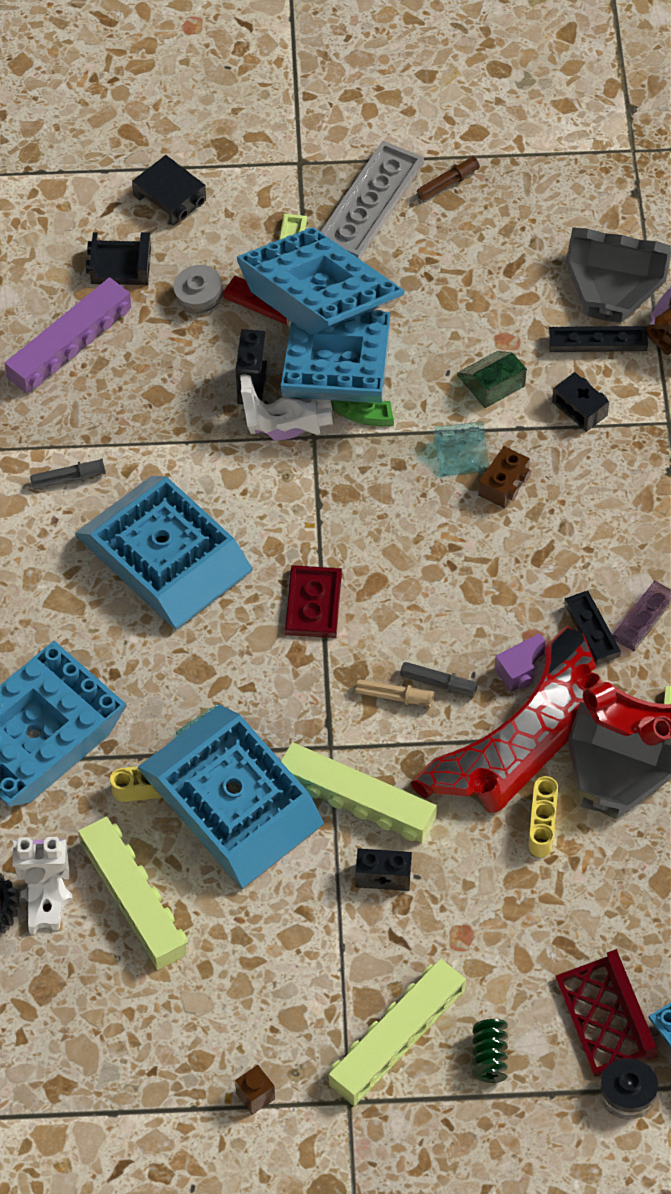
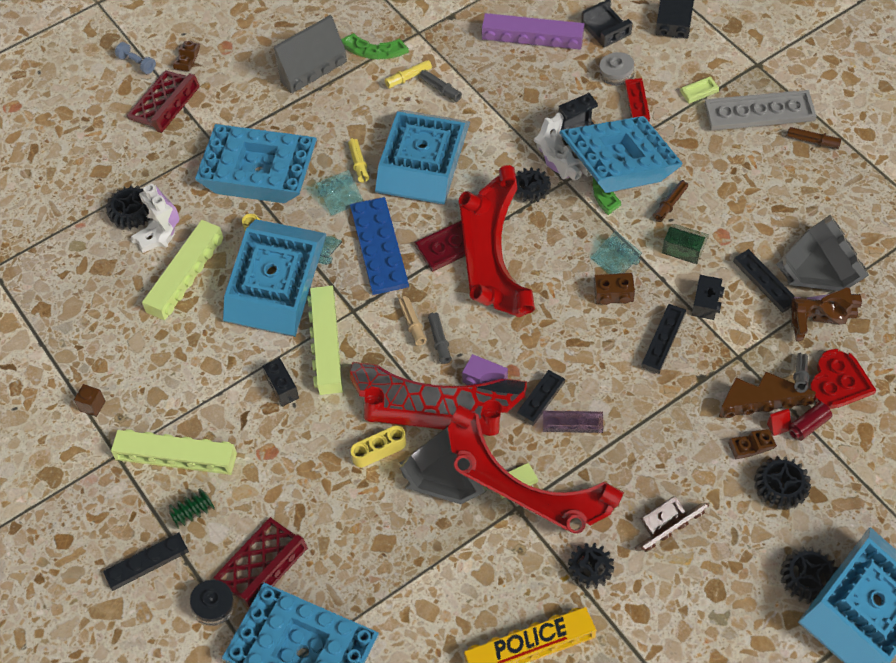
camera: 60 degrees right, 0 degrees up
dark azure slope [237,227,405,336] -> none
none -> black plate [103,533,189,591]
none -> clear light blue hinge [316,170,364,216]
none -> light yellow axle [348,138,369,183]
none -> blue plate [350,197,409,295]
none -> light yellow axle [384,60,432,89]
none -> red panel [458,165,535,317]
none -> black gear [515,167,551,203]
none -> black plate [641,303,687,374]
none -> reddish brown axle [653,180,689,222]

